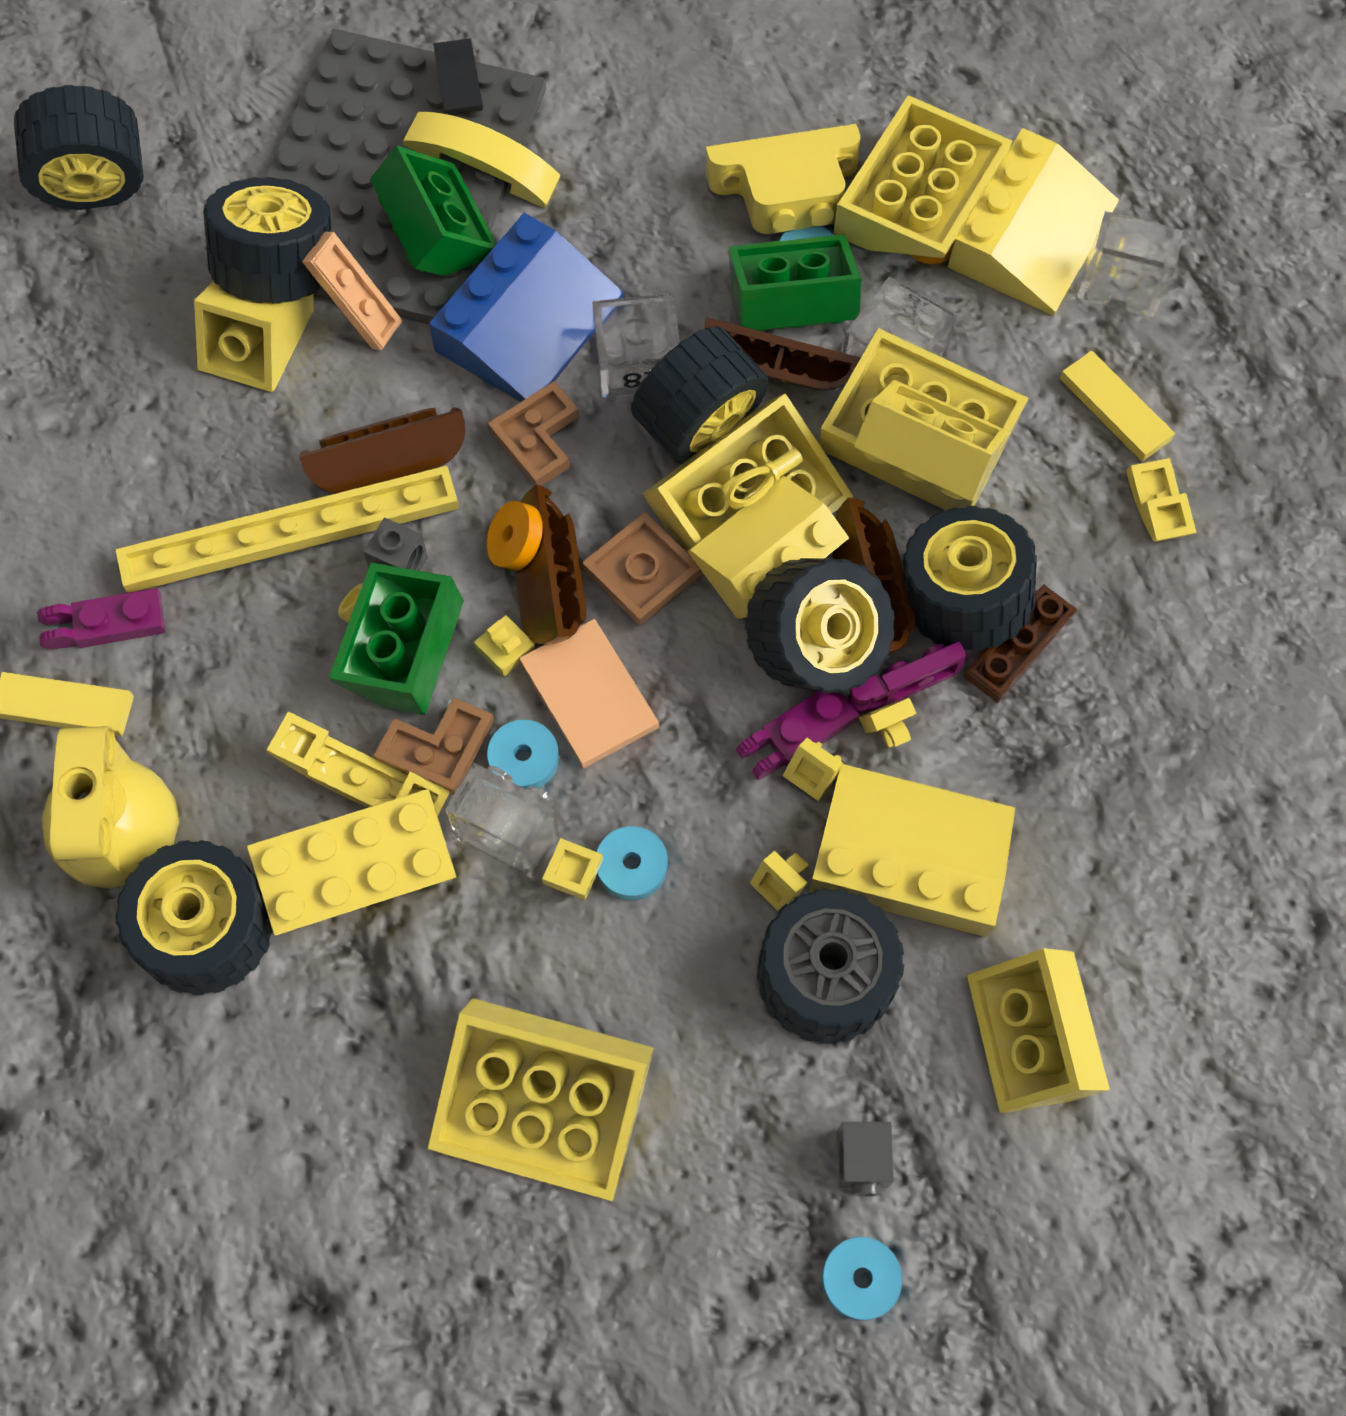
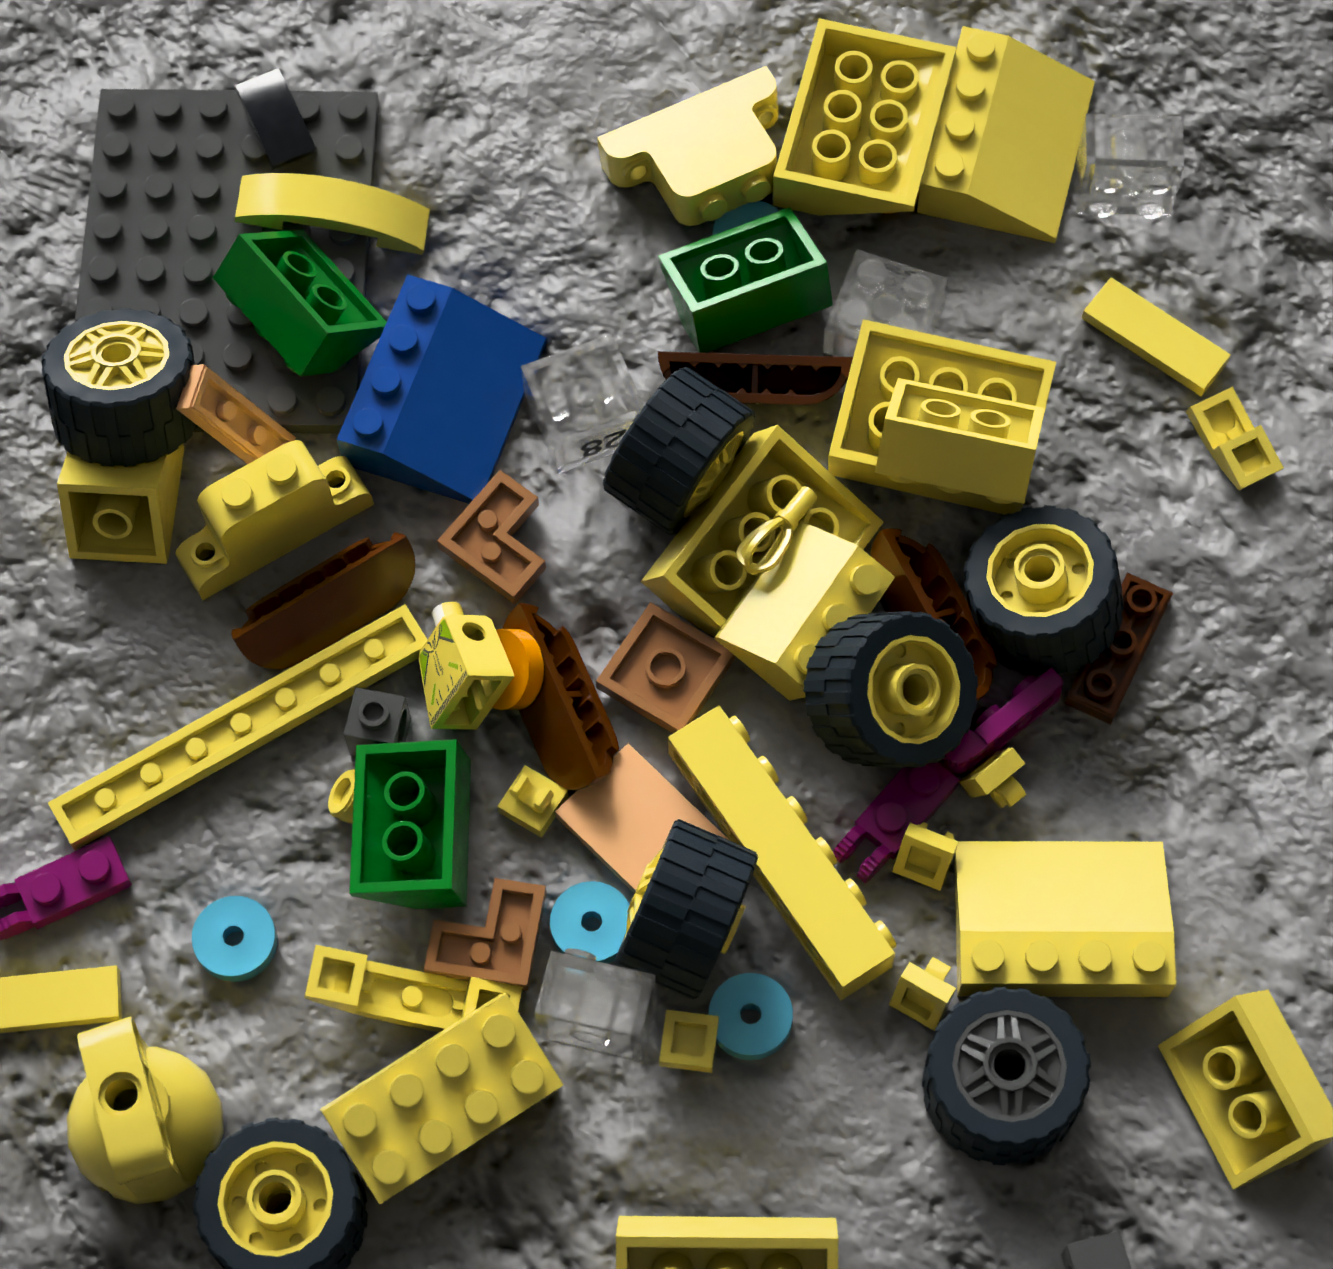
camera: 10 degrees left, 0 degrees up
none -> light yellow brick [175,440,374,601]
none -> medium azure piece [192,896,278,982]
none -> light yellow torso [419,602,514,730]
none -> black wheel [614,819,758,999]
none -> light yellow brick [668,705,896,1001]

